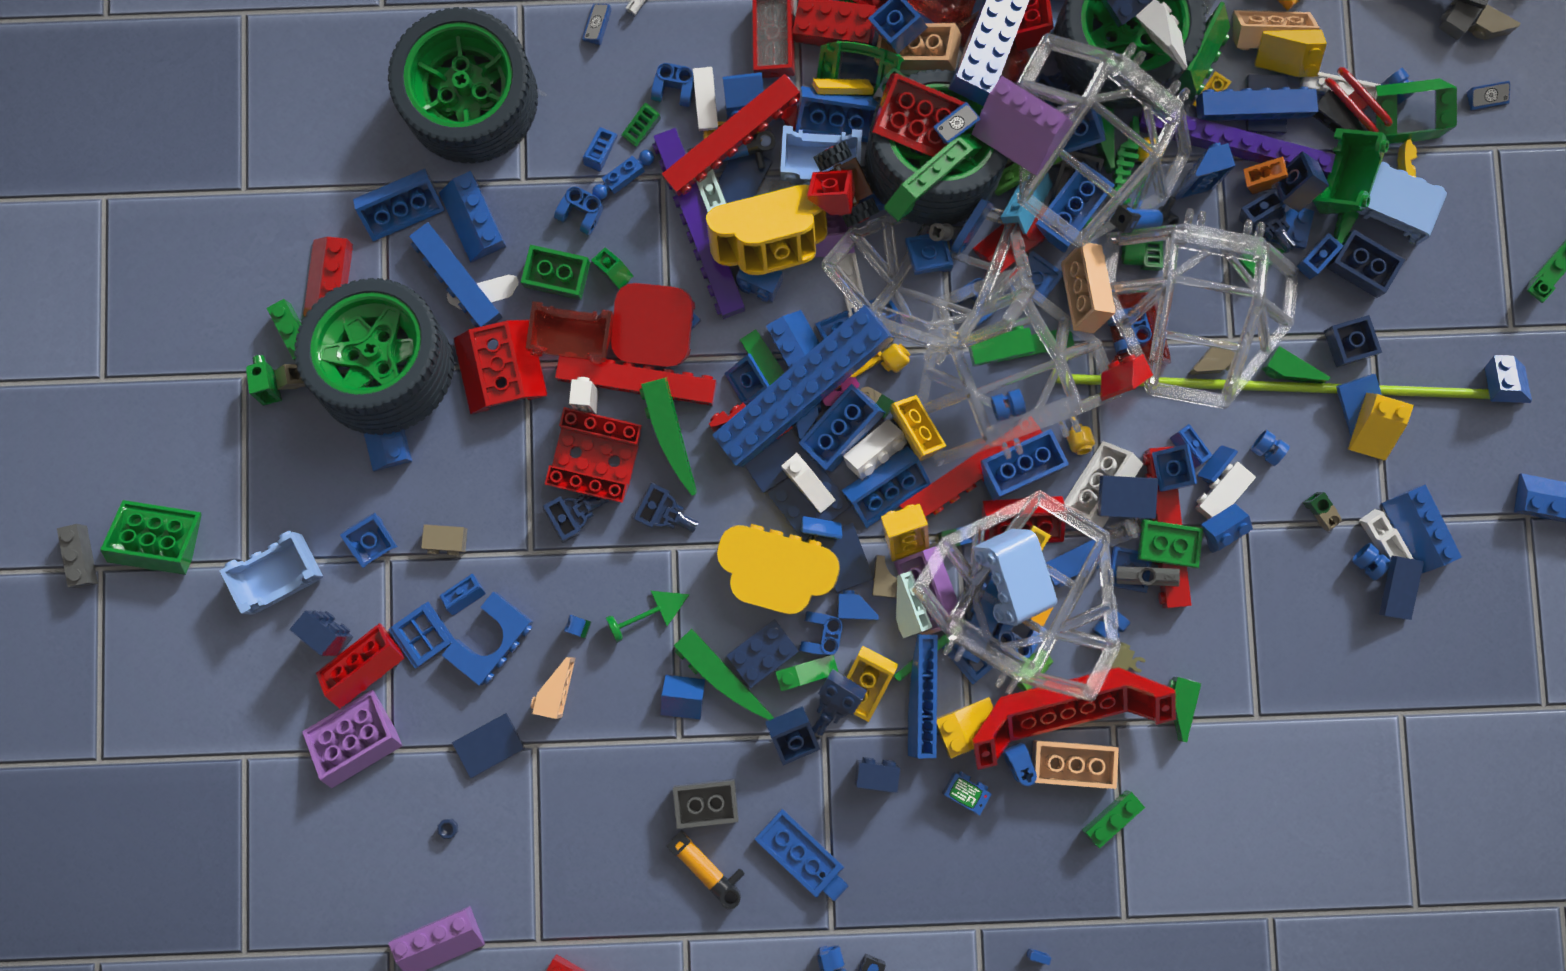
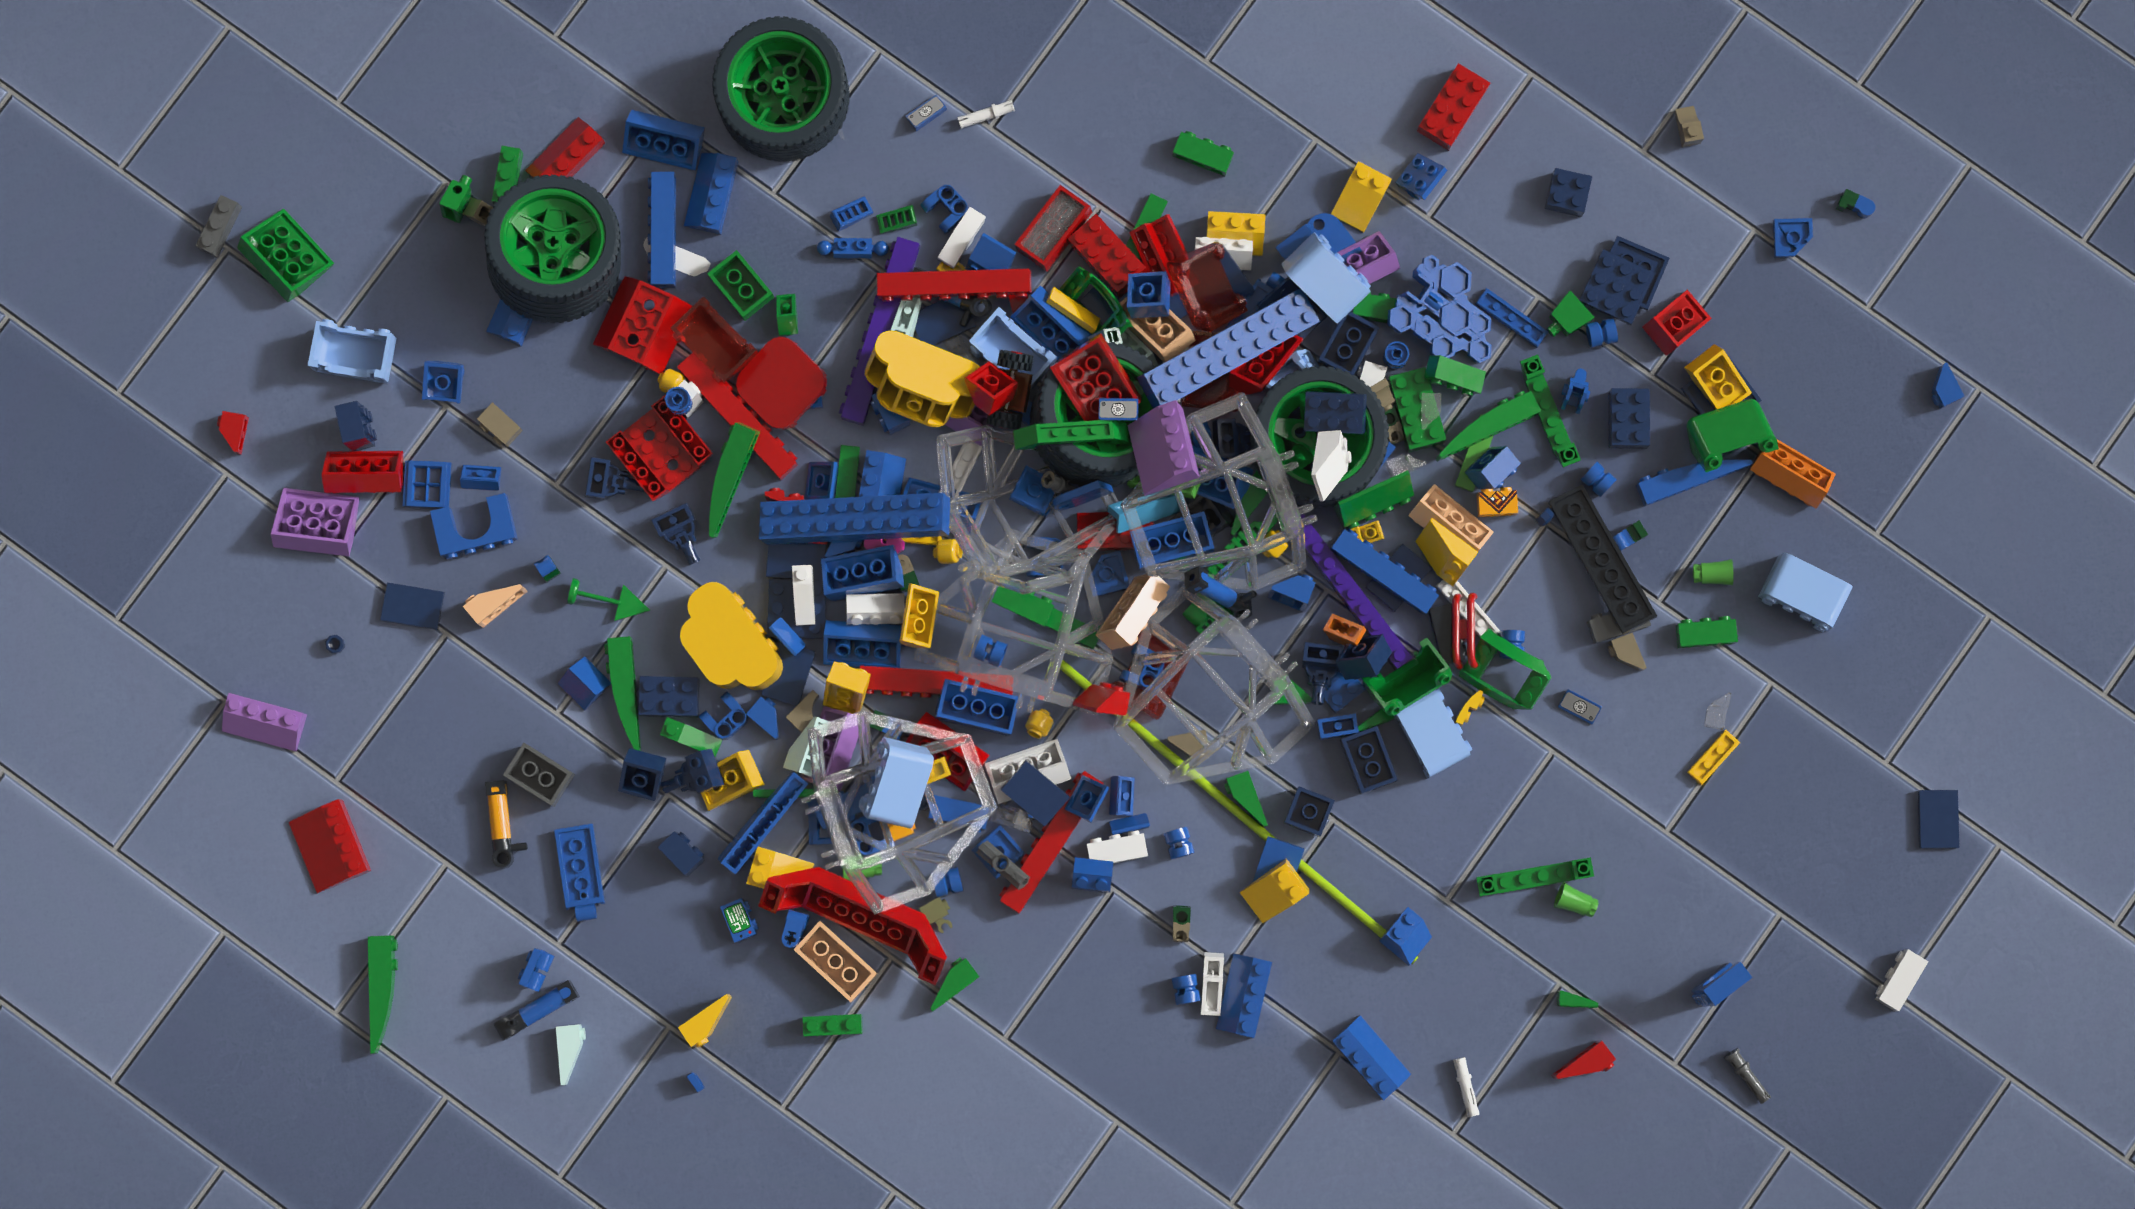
camera: 40 degrees right, 0 degrees up
blue piece [554,186,603,235] -> none
green tile [1137,520,1203,569] -> none
dark blue tile [1379,555,1424,620] -> none
none -> red slope [217,411,249,455]
none -> yellow head [657,369,687,393]
none -> blue wheel [665,387,693,416]
none -> yellow slope [678,994,732,1048]

